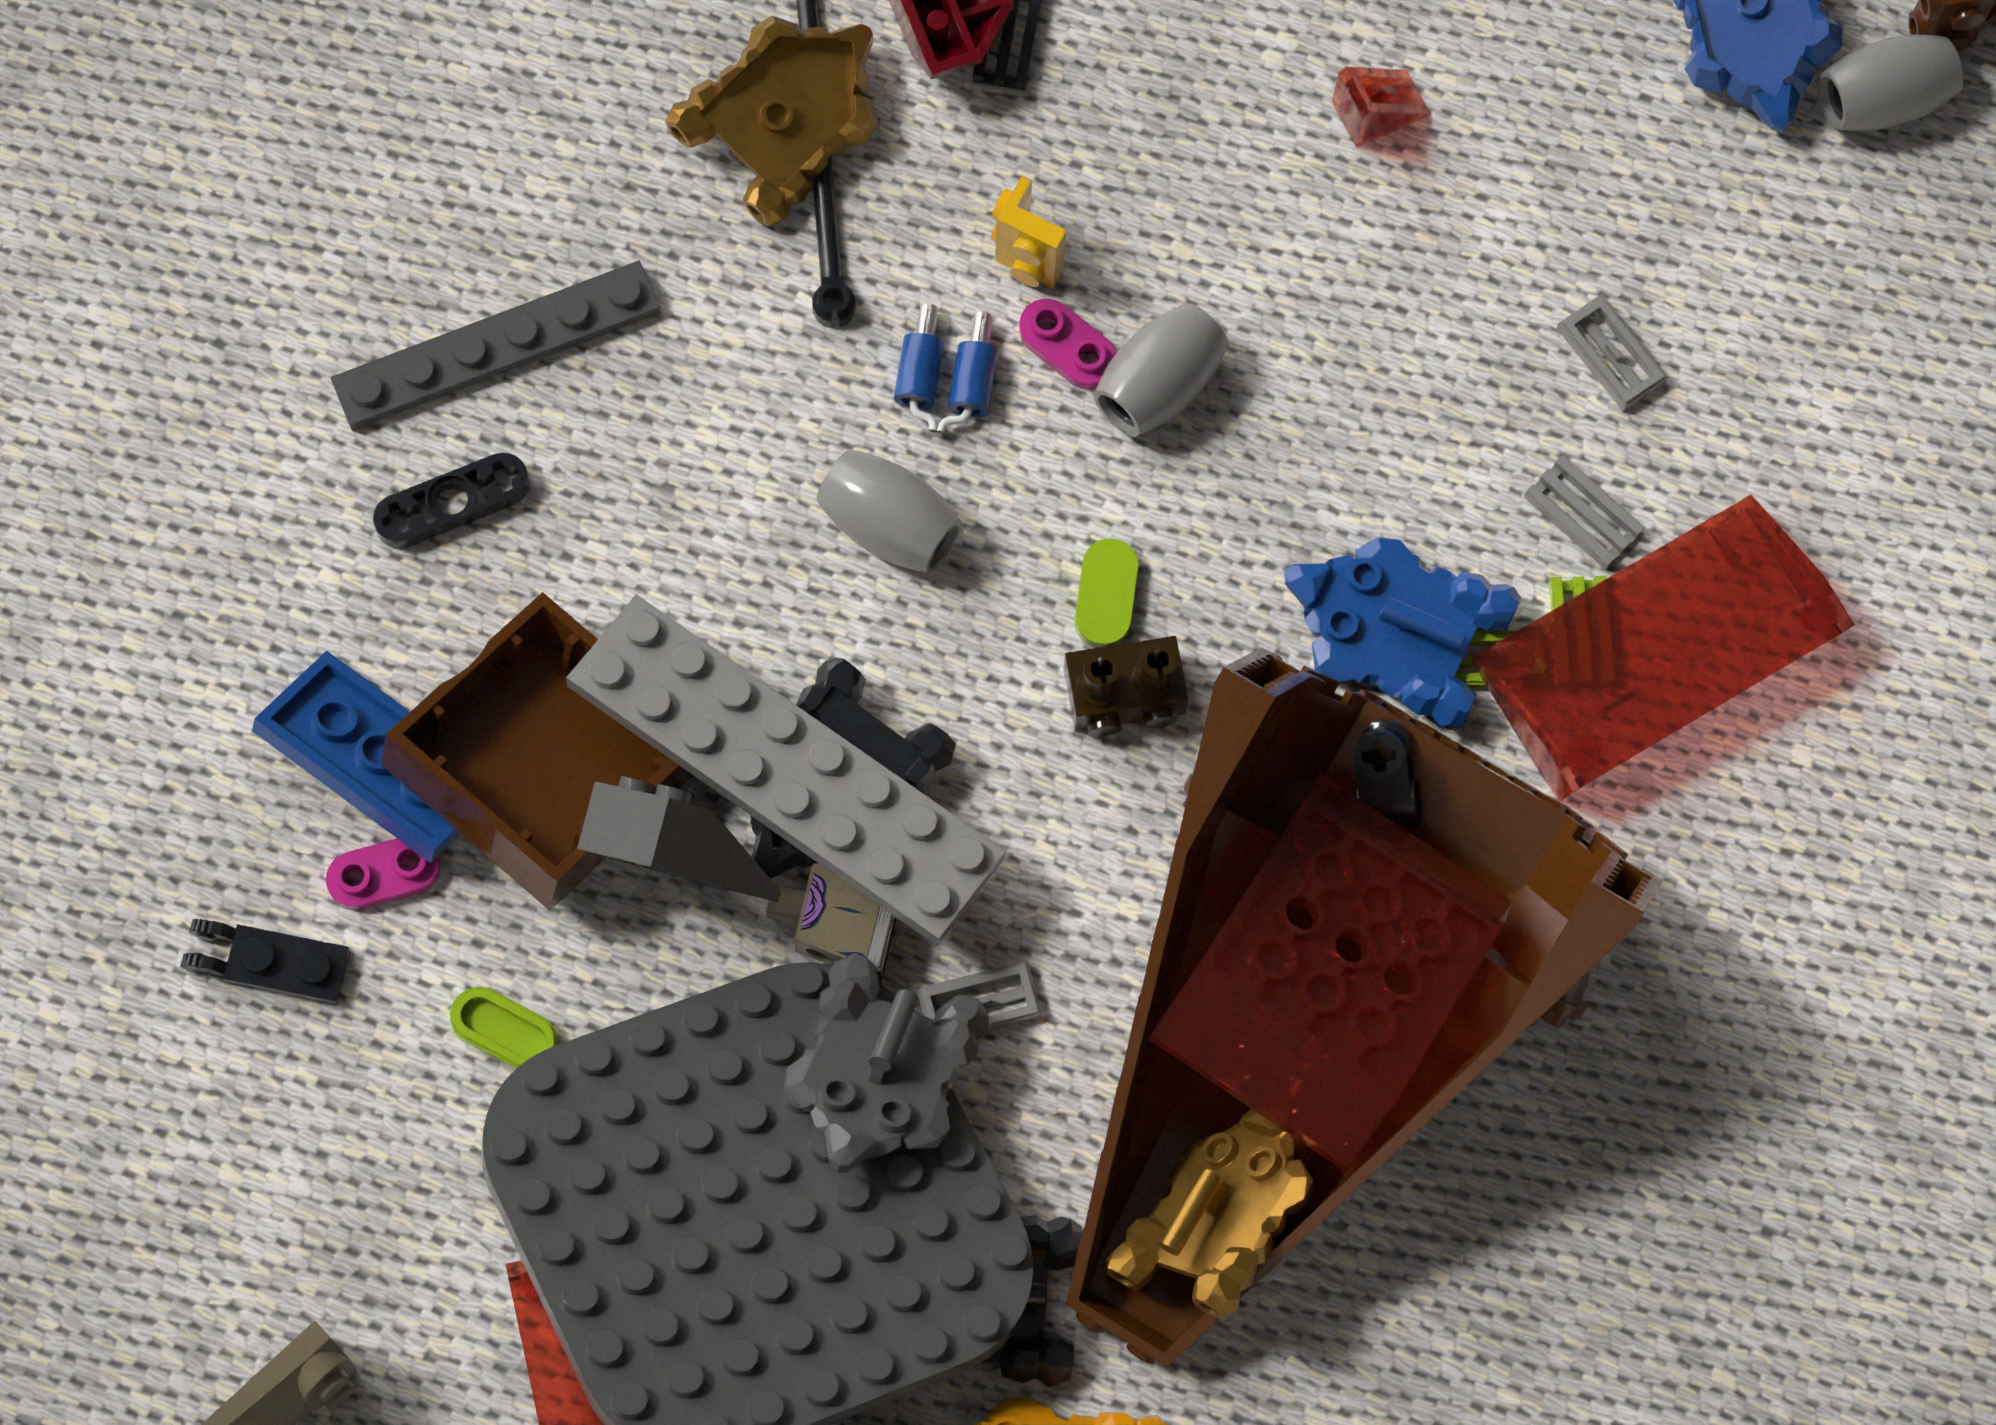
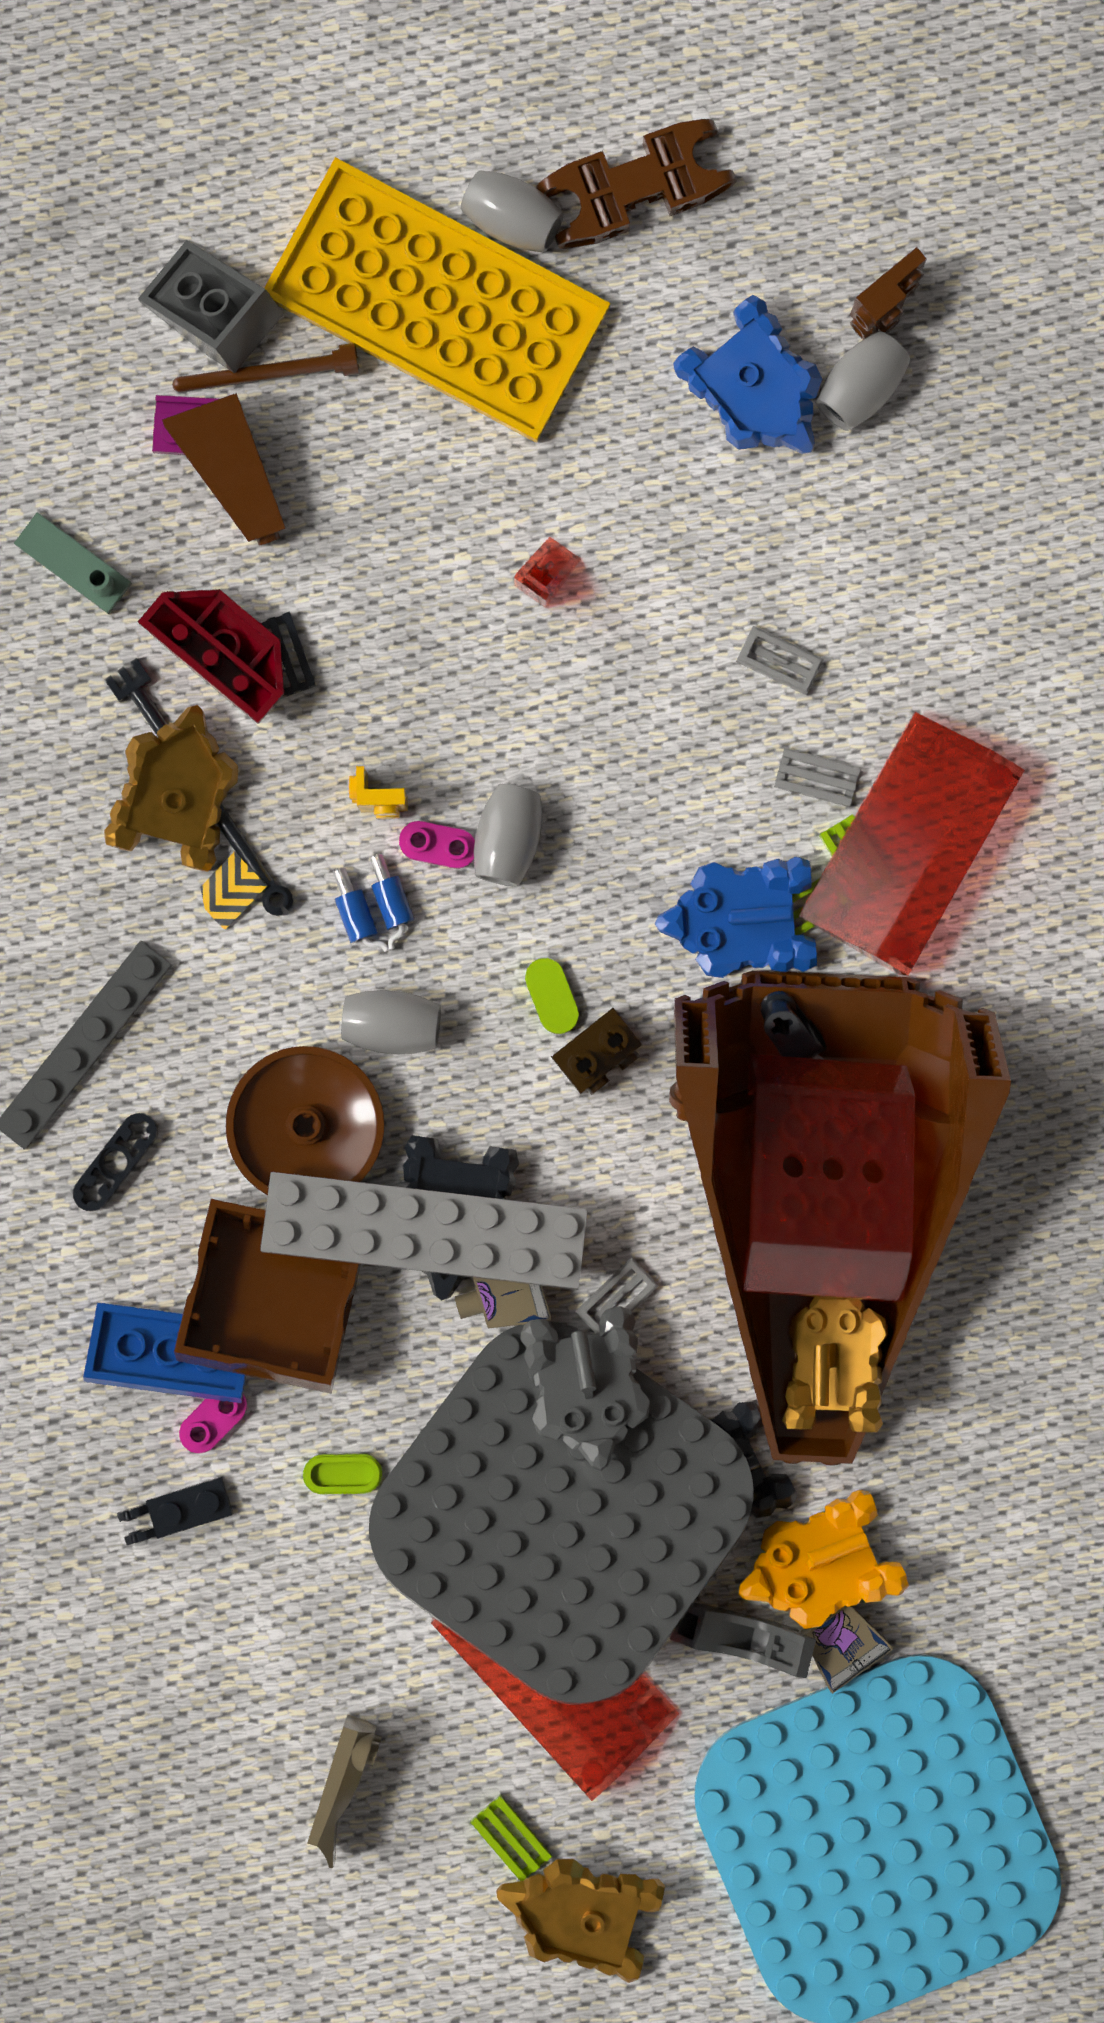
camera: 25 degrees left, 15 degrees up
dark grey slope [577,776,781,902] -> none
none -> sticker [200,851,267,929]
none -> reddish brown dish [226,1046,385,1195]

